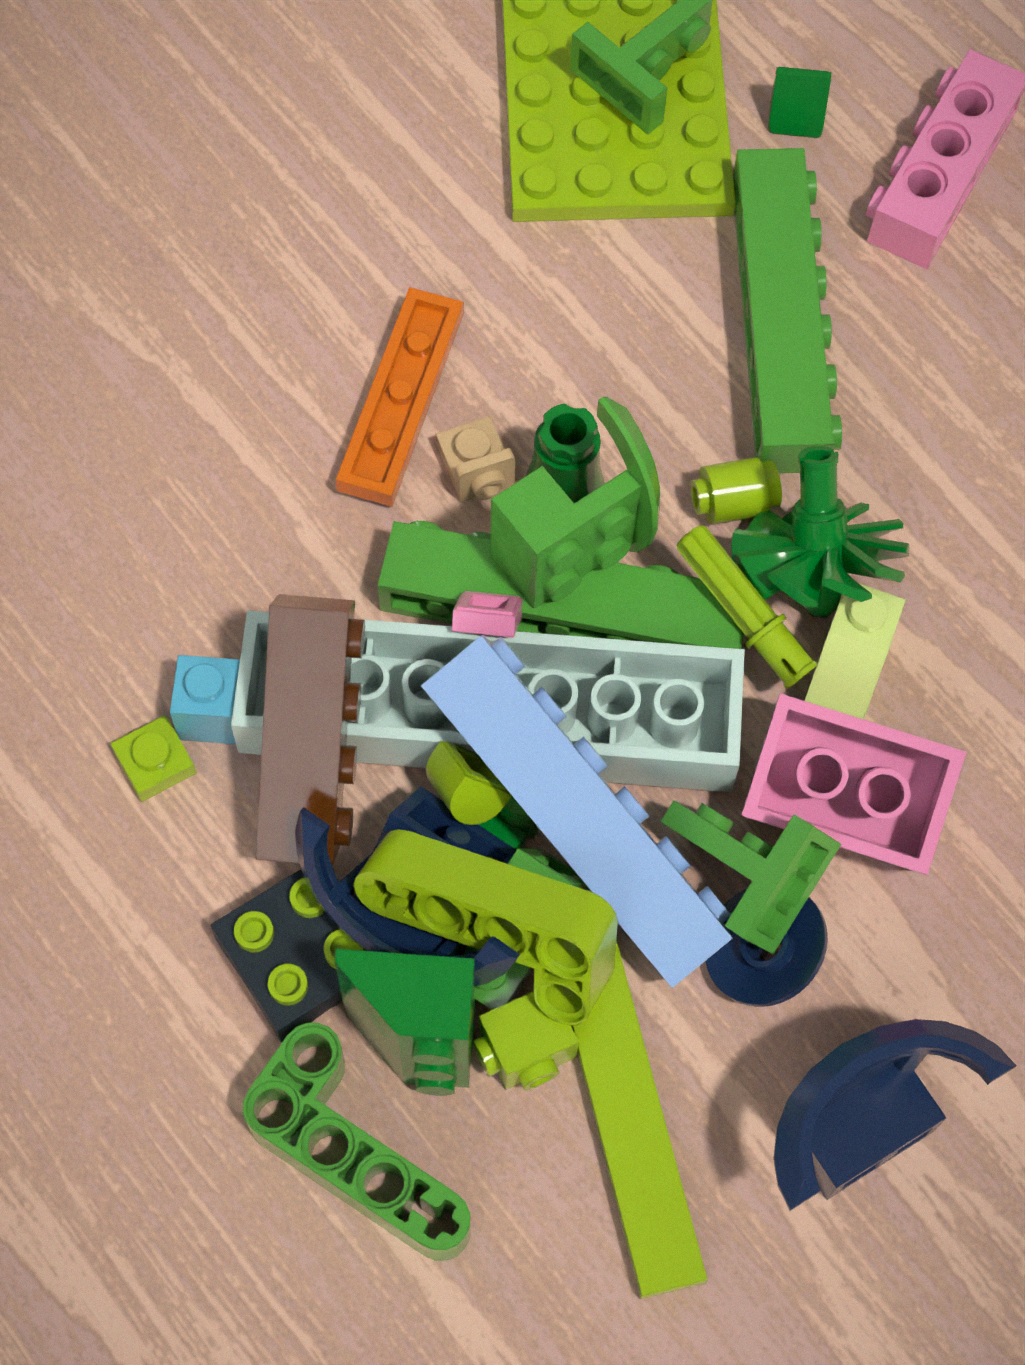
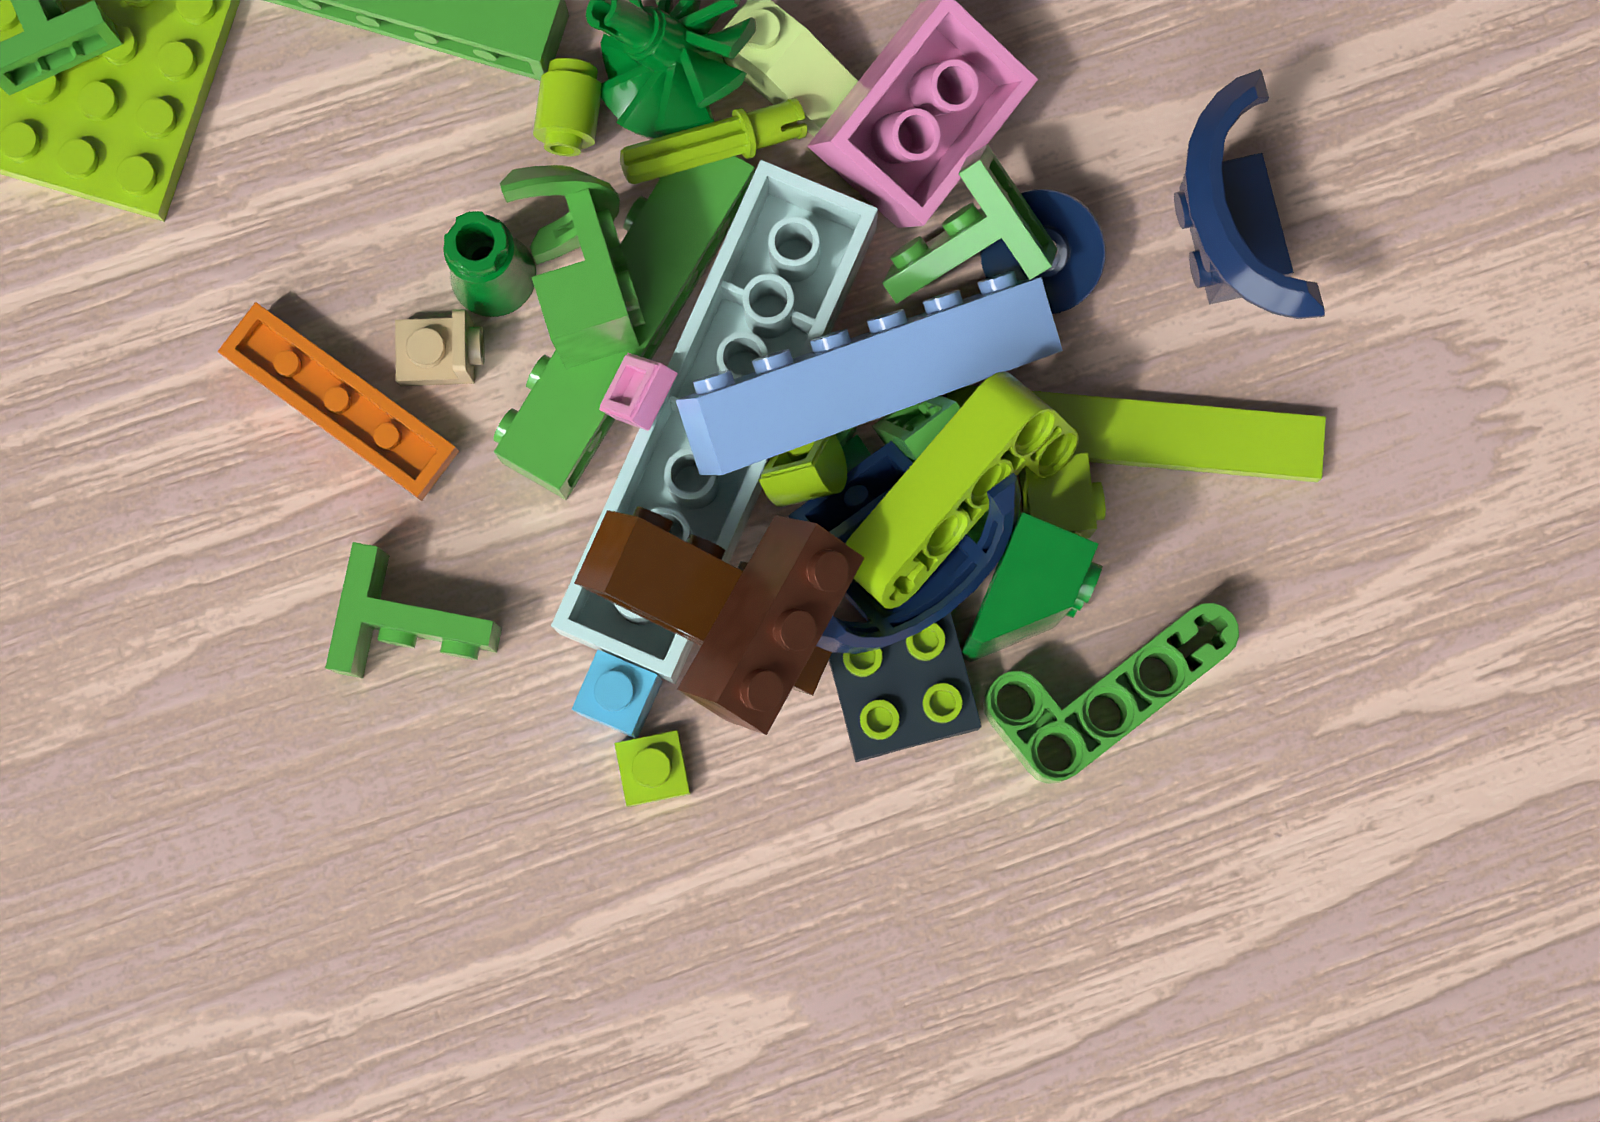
camera: 65 degrees left, 15 degrees up
none -> bright green bracket [325,542,502,678]
none -> copper brick [677,515,865,735]

